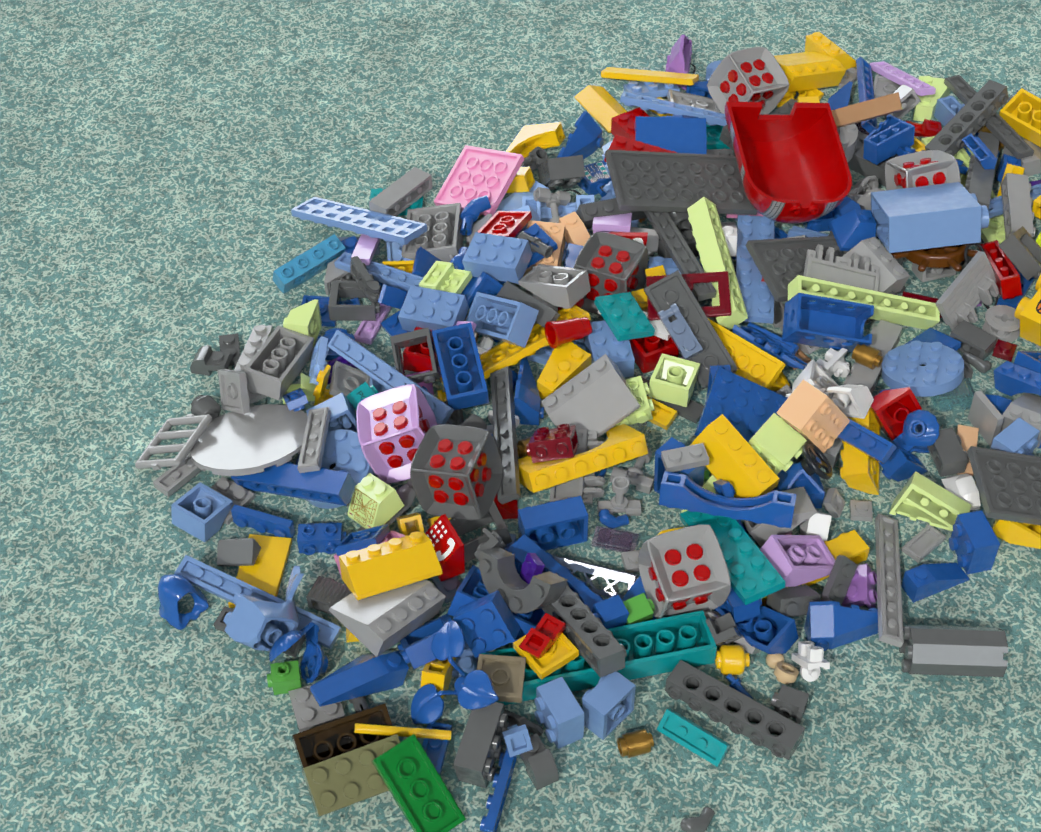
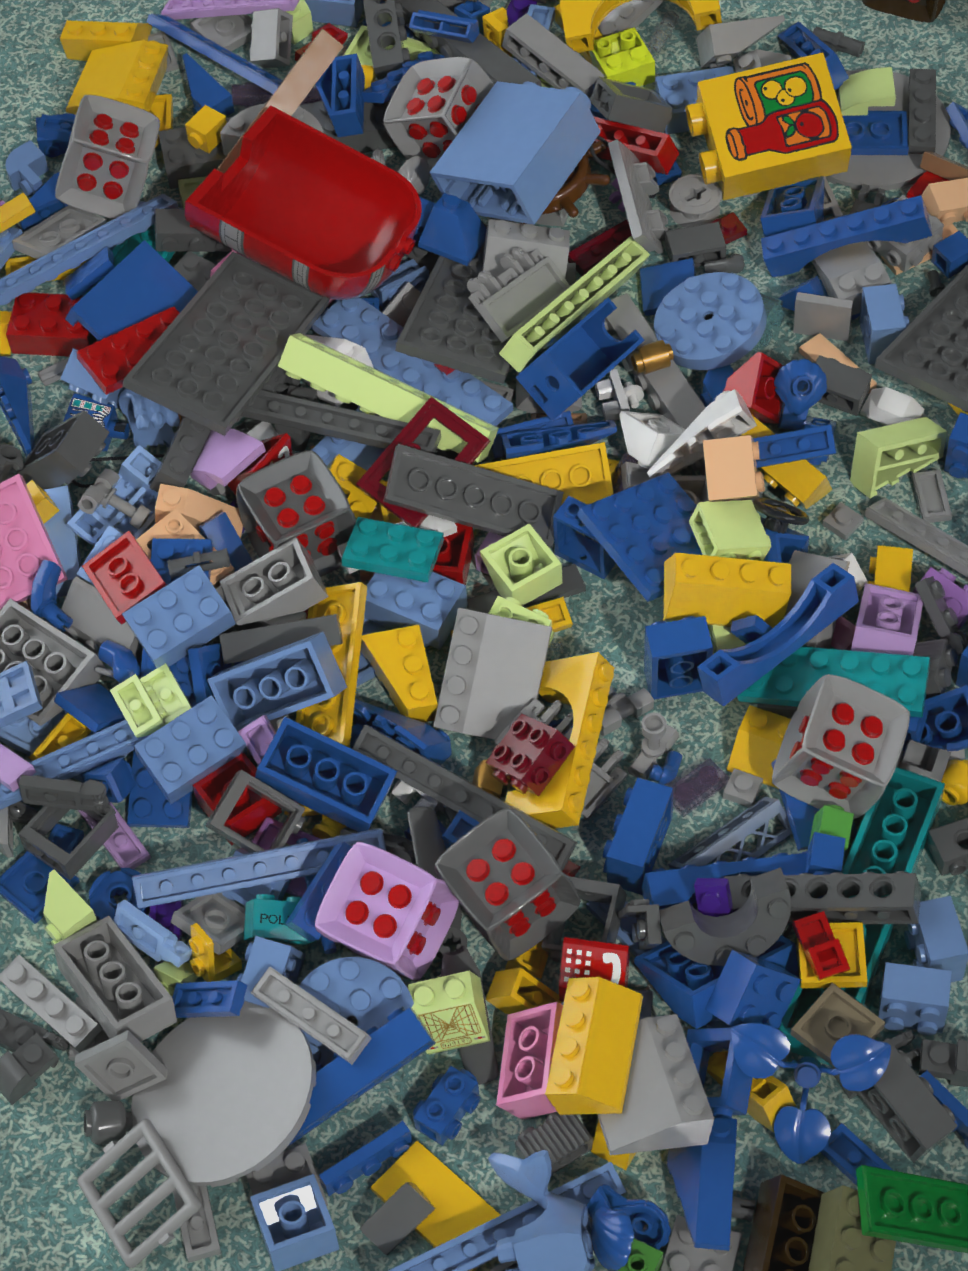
camera: 50 degrees left, 10 degrees up
blue tile [335,524,390,556] -> none
yellow bar [354,723,451,740] -> none
medium blue tile [502,724,533,757] -> none
red plant [545,317,592,349] -> none
sand blue plate [657,303,703,360] -> none
light grey plate [661,443,709,472] -> none
light grey plate [823,488,845,518] -> none

